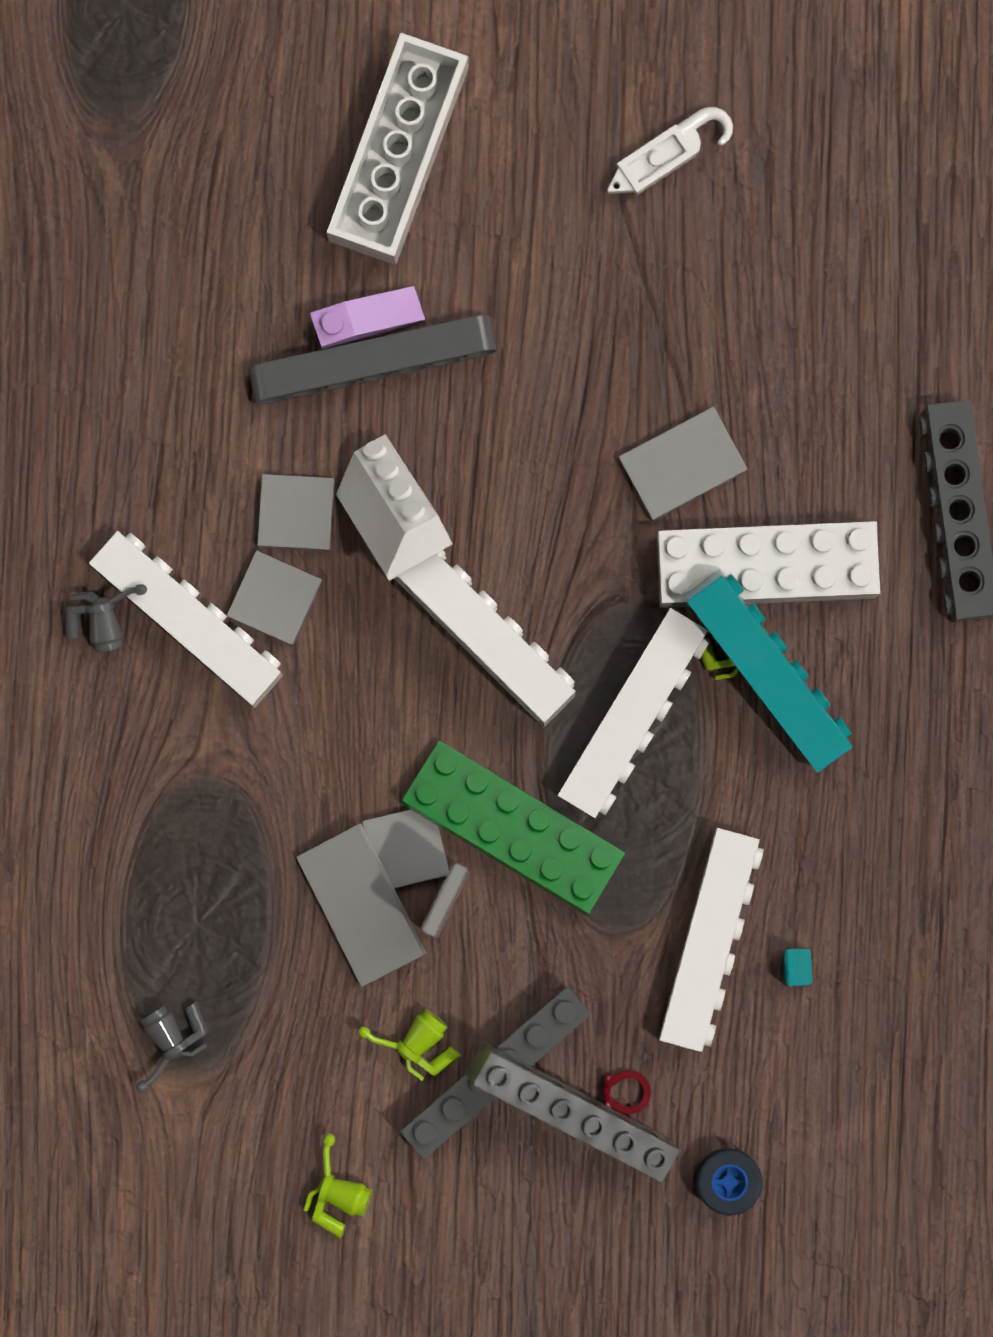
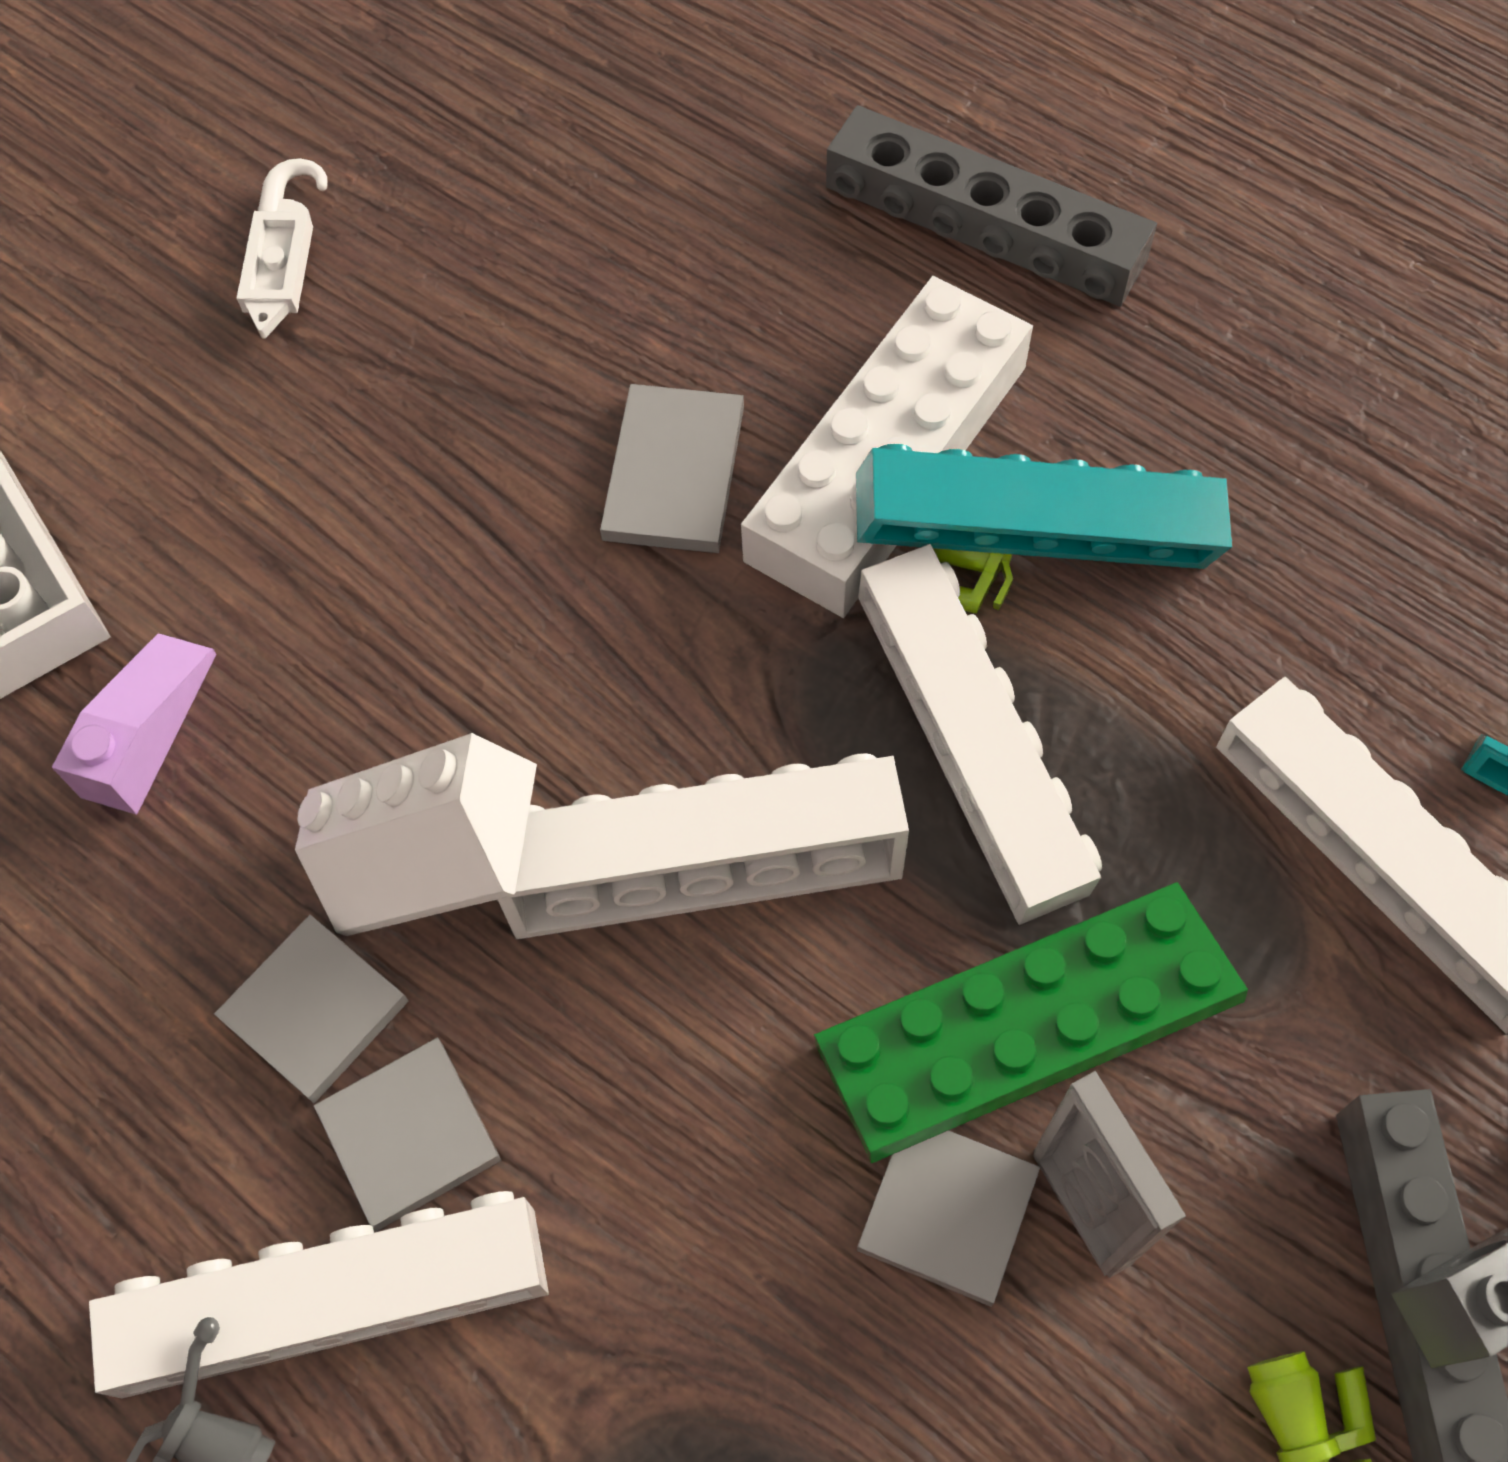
camera: 55 degrees left, 20 degrees down
dark grey beam [248,315,498,405] -> none
light grey tile [296,824,427,987] -> none

